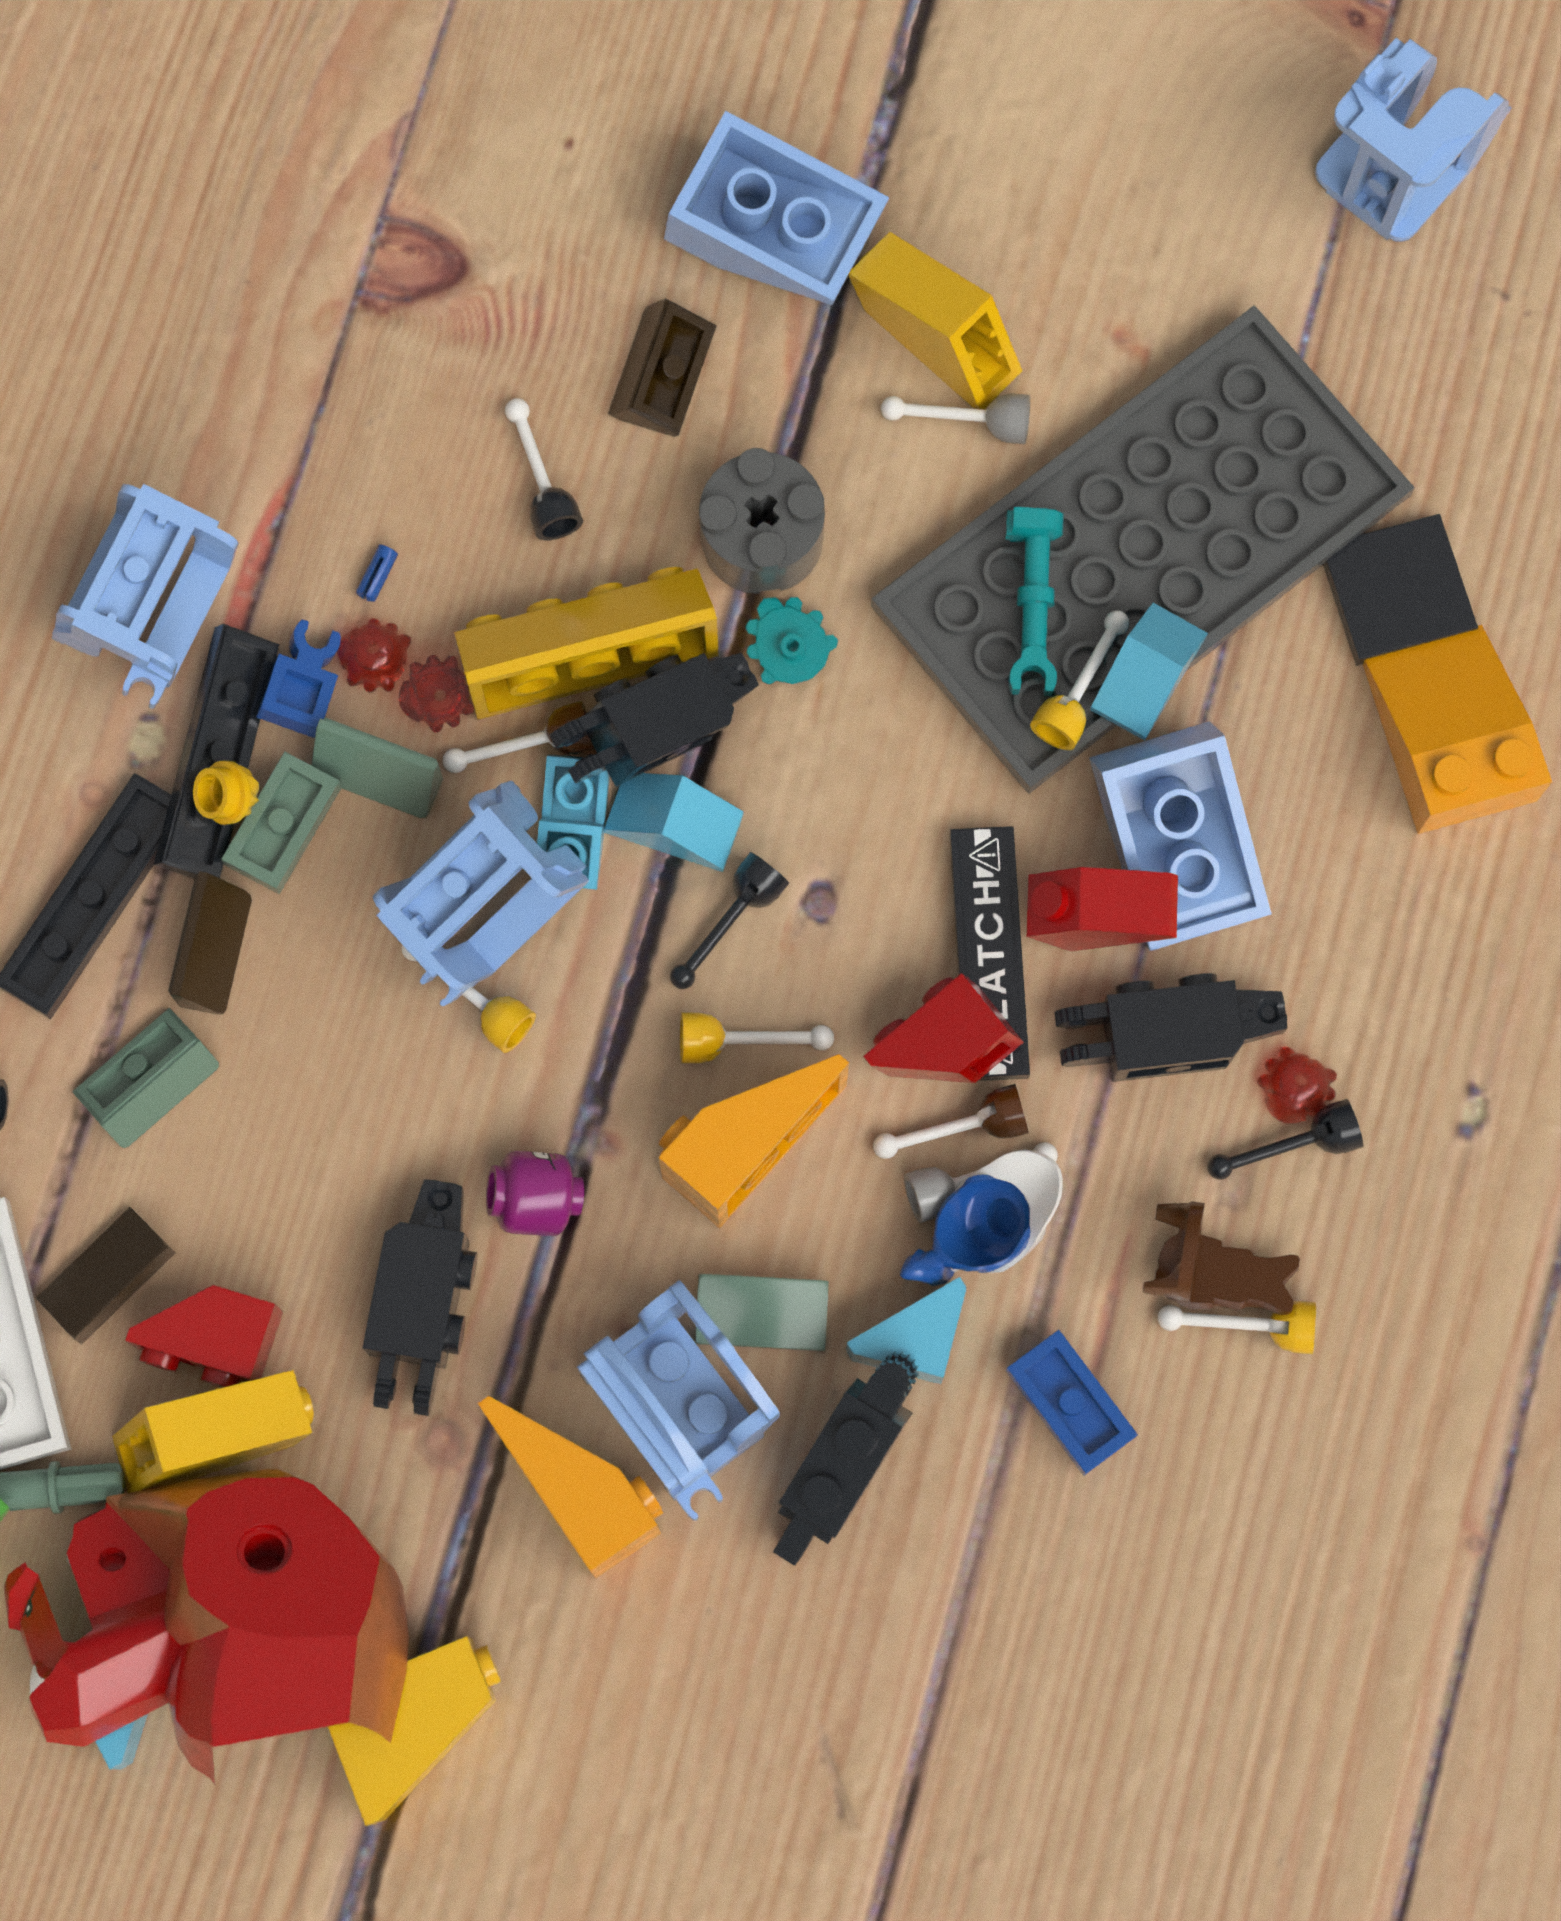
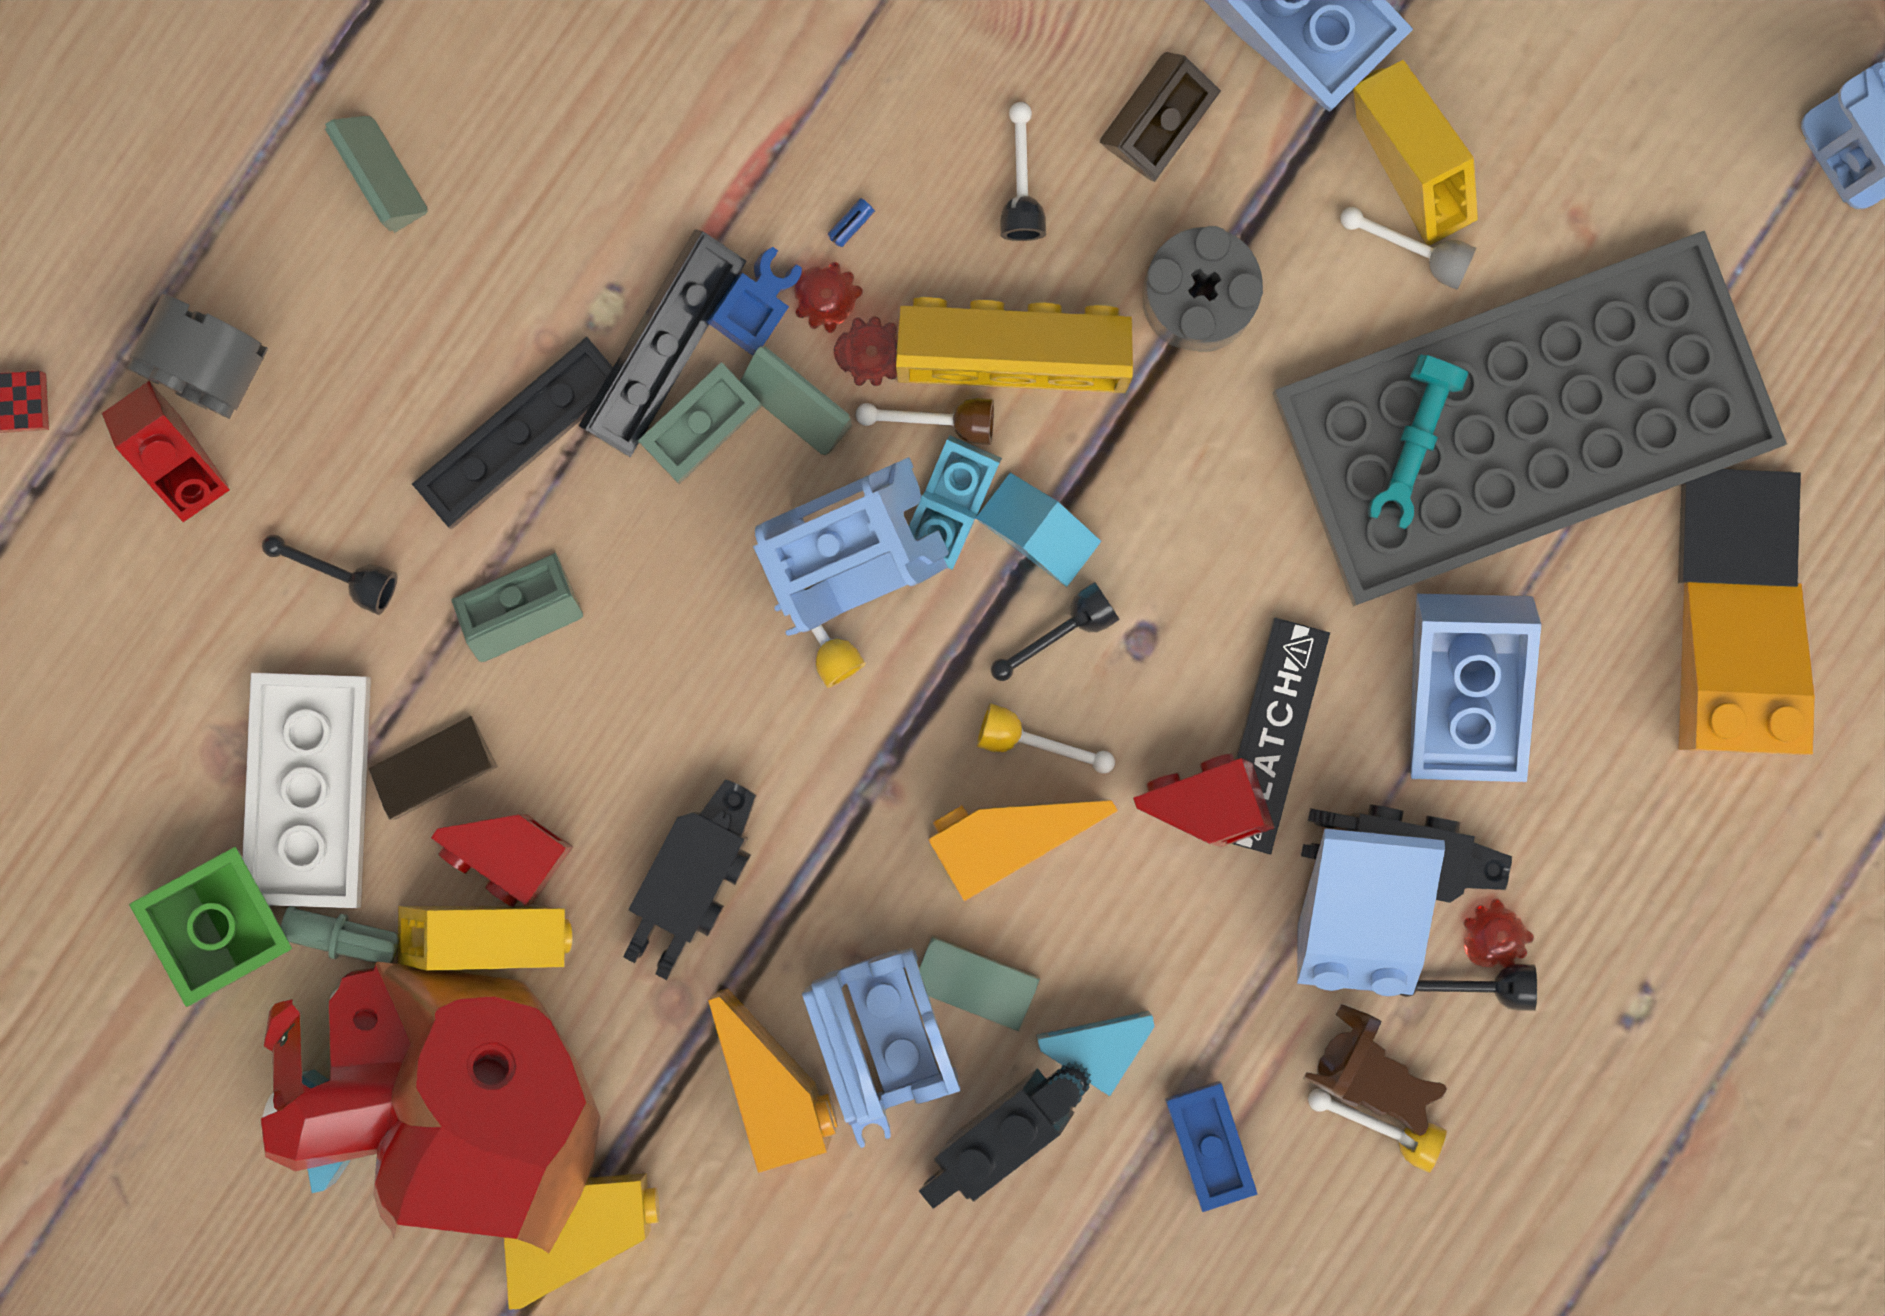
camera: 20 degrees right, 10 degrees up
light blue animal [52,484,238,709] -> none
dark brown slope [168,871,252,1015] -> none
yellow plate [193,761,259,825] -> none
magenta head [486,1150,584,1236] -> none
black hinge [549,653,759,787] -> none
teal piece [745,597,838,685] -> none
hinge [873,1084,1029,1159] -> none
blue hair [900,1150,1063,1287] -> none
light grey hinge [904,1142,1058,1223] -> none
red slope [1026,867,1178,952] -> none
hinge [1030,610,1129,750] -> none
medium azure slope [1090,603,1208,741] -> none
none -> light blue slope [1297,829,1445,996]

